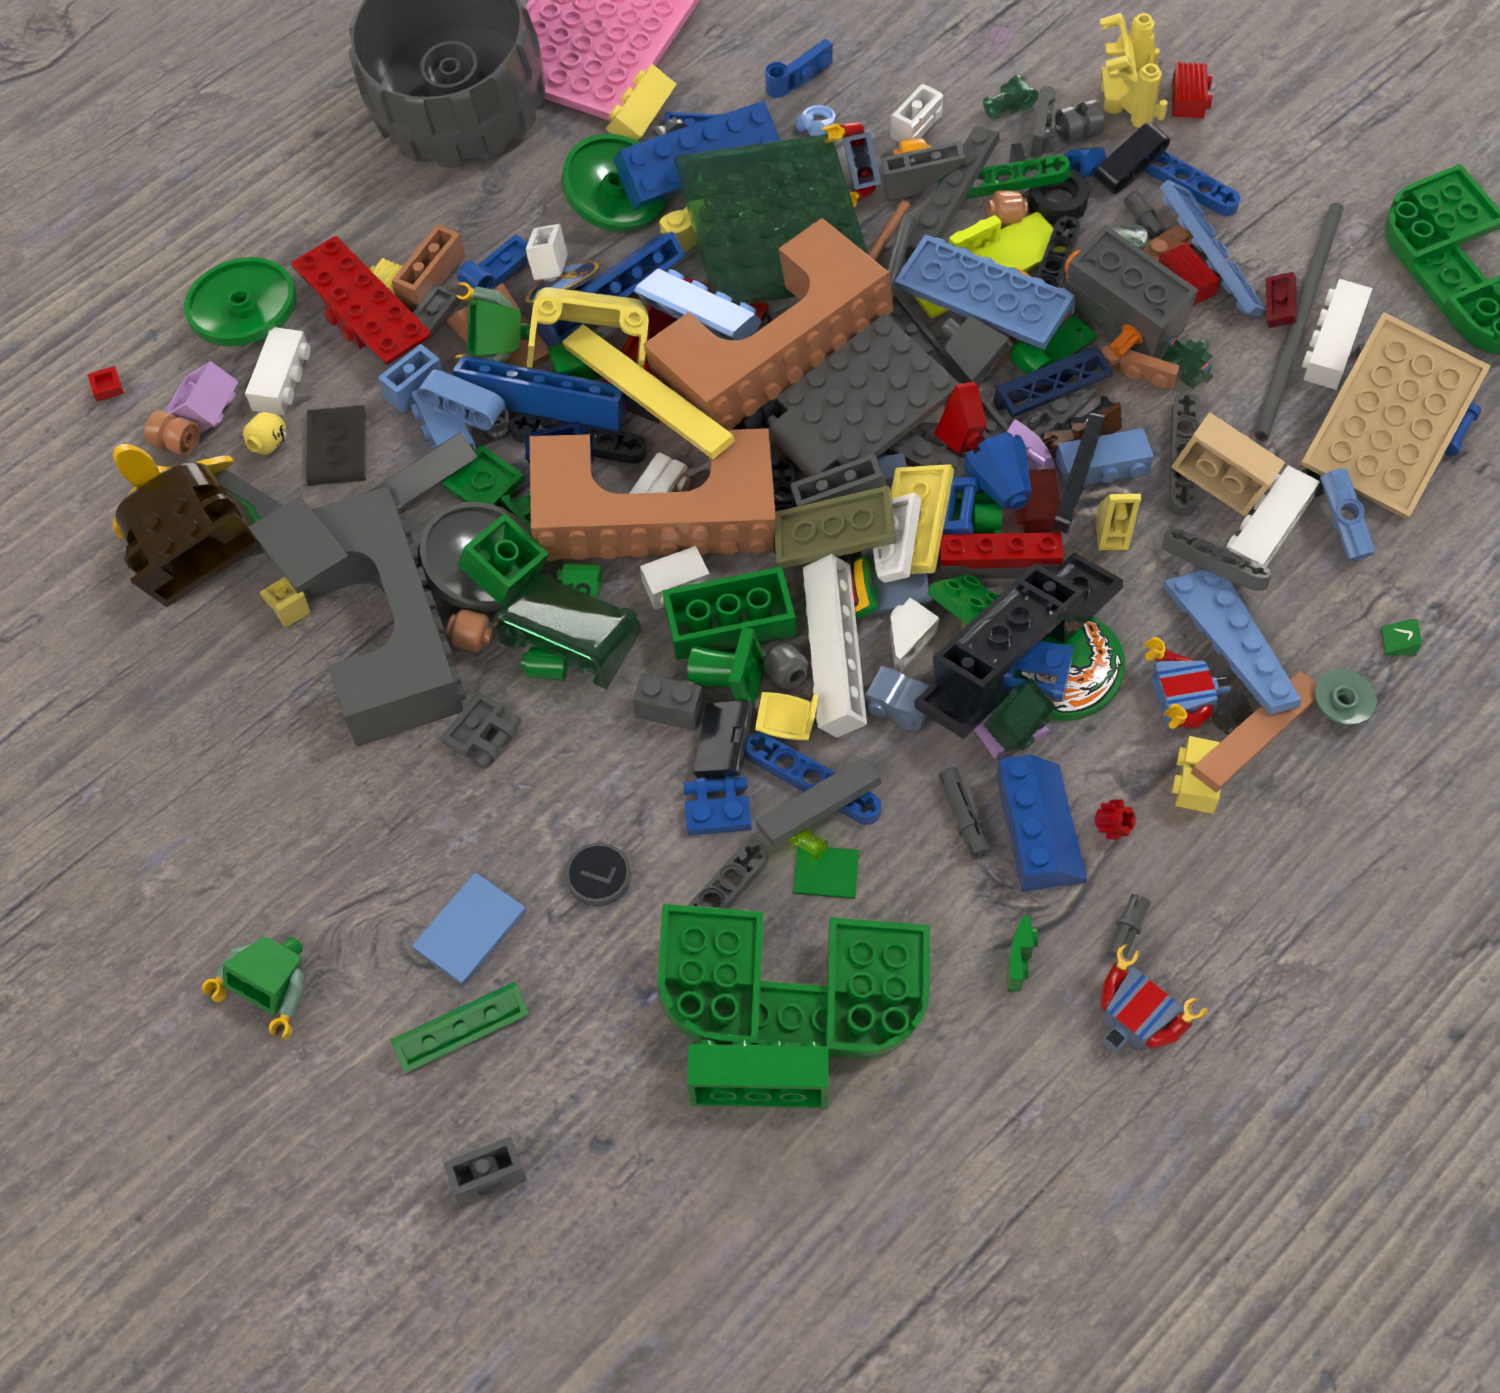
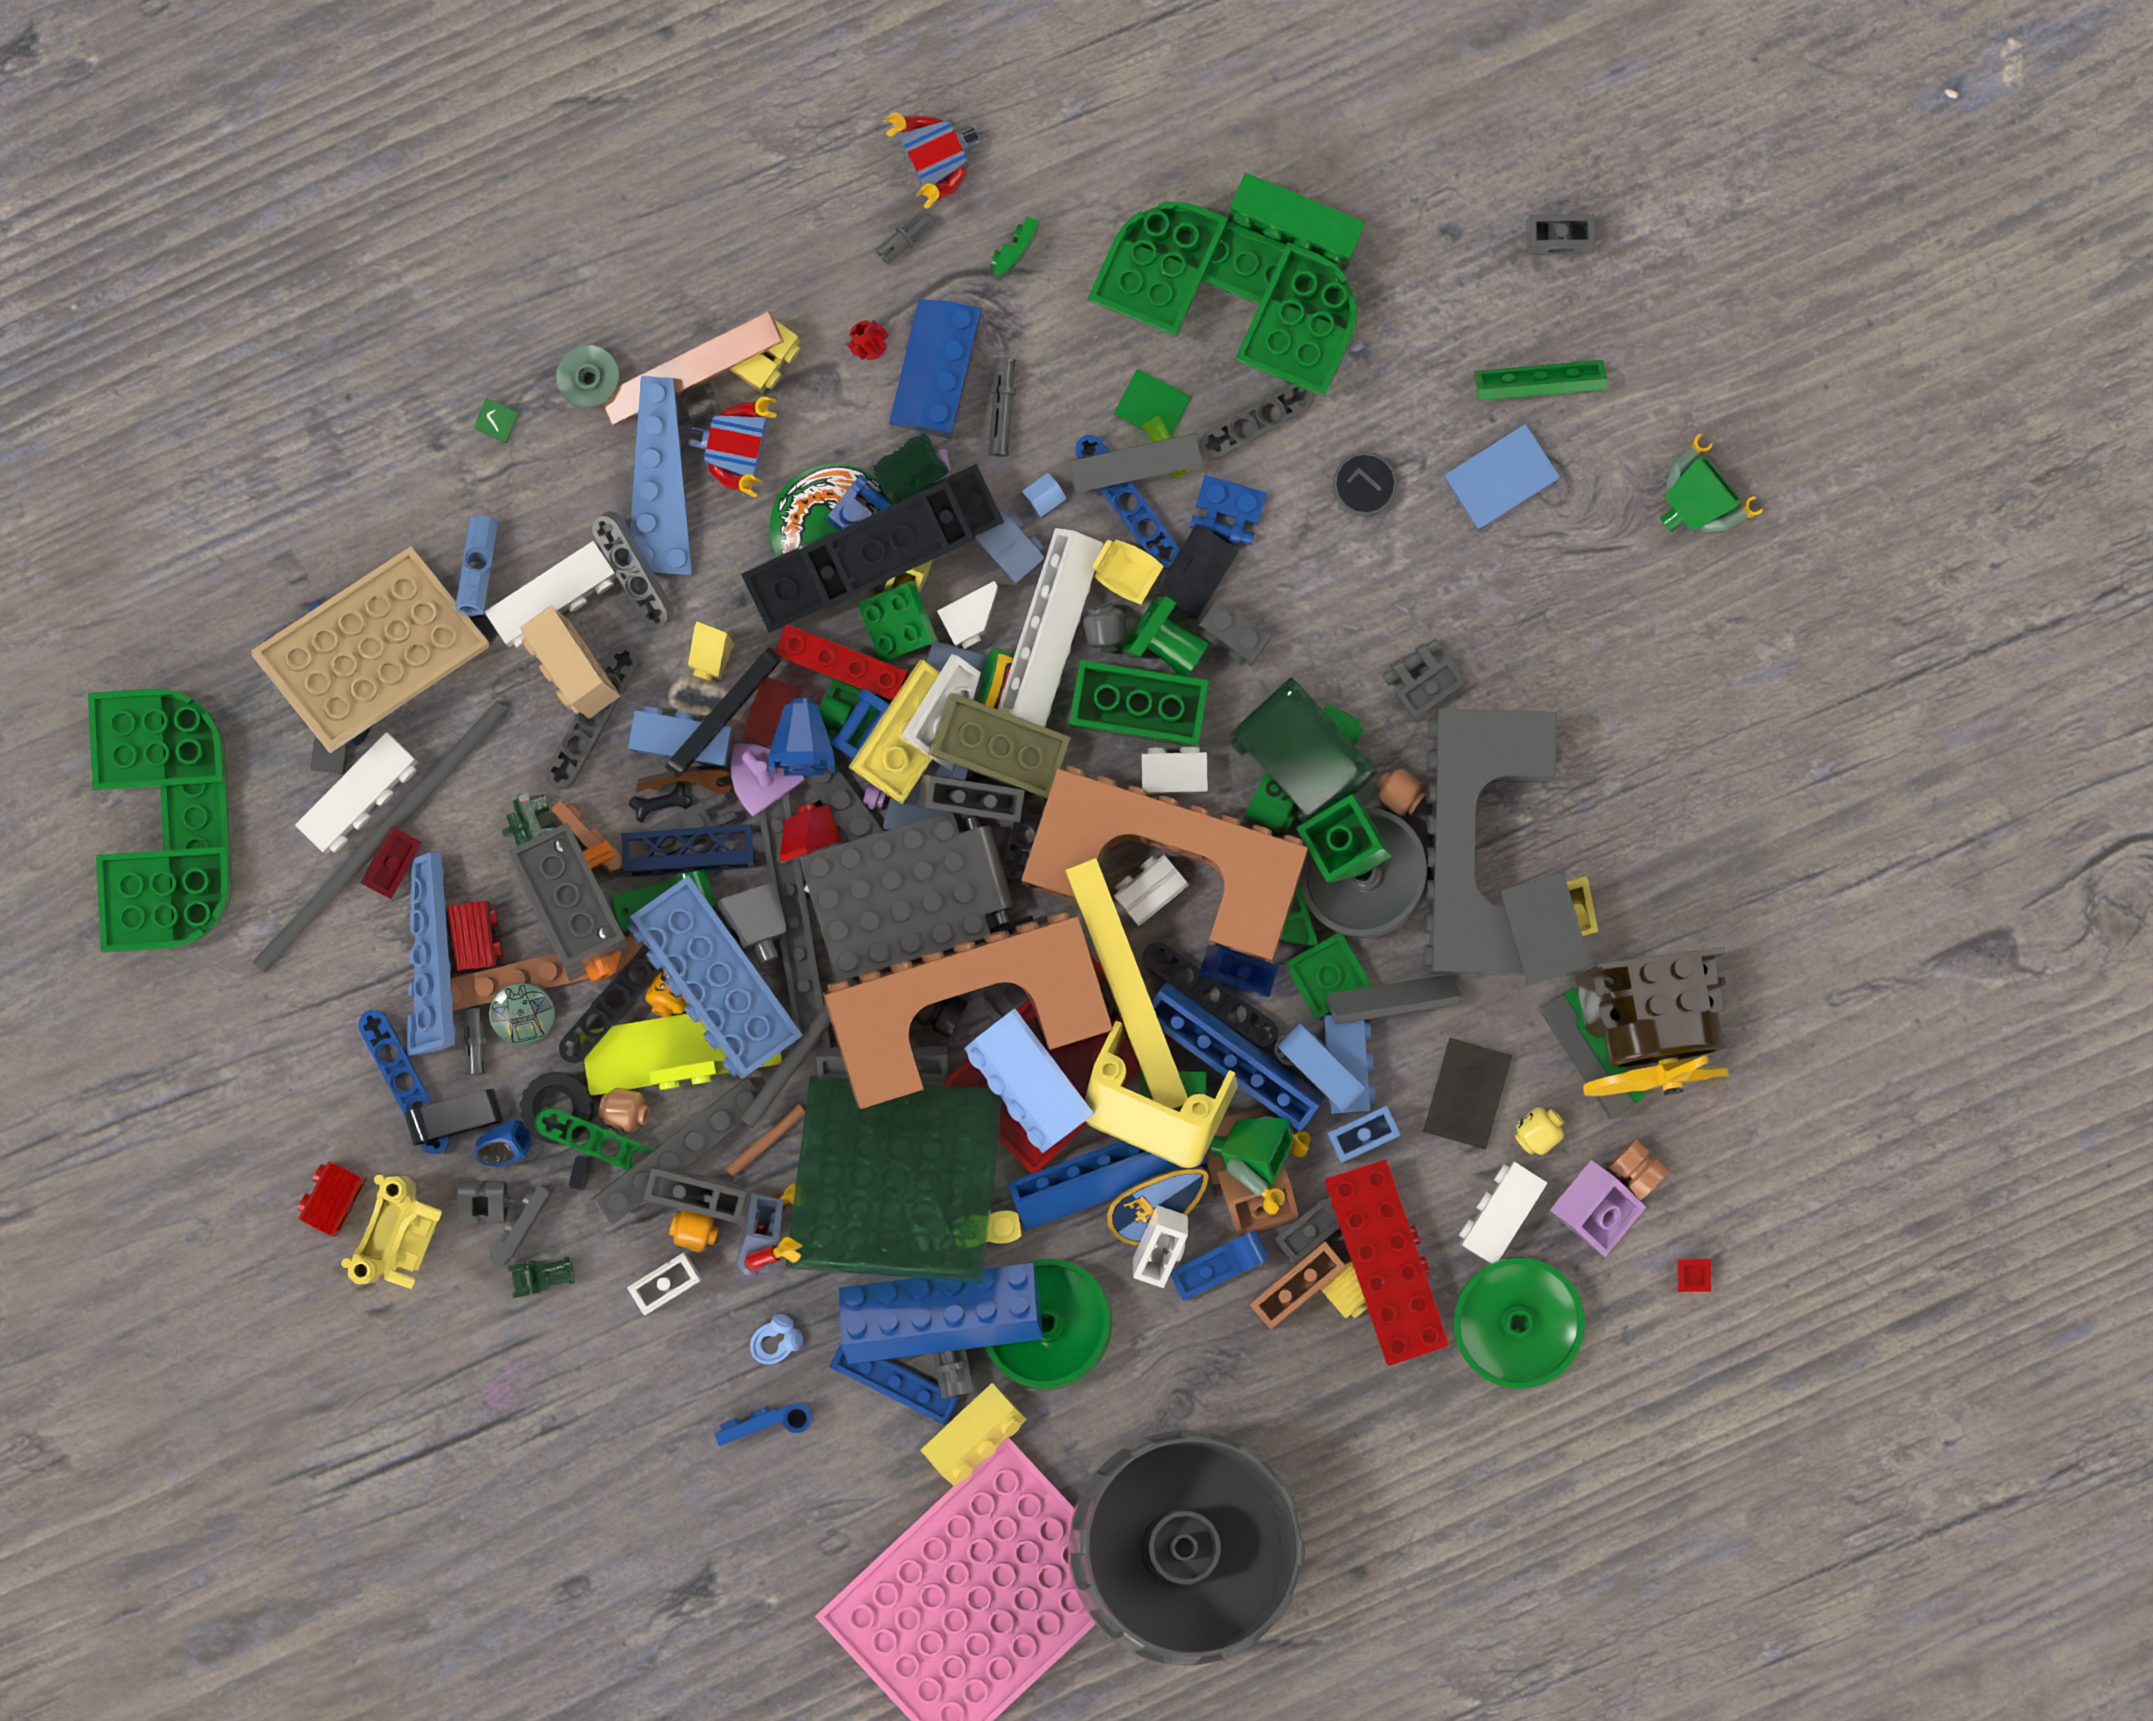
camera: 160 degrees left, 25 degrees up
none -> light blue slope [1022,473,1067,518]

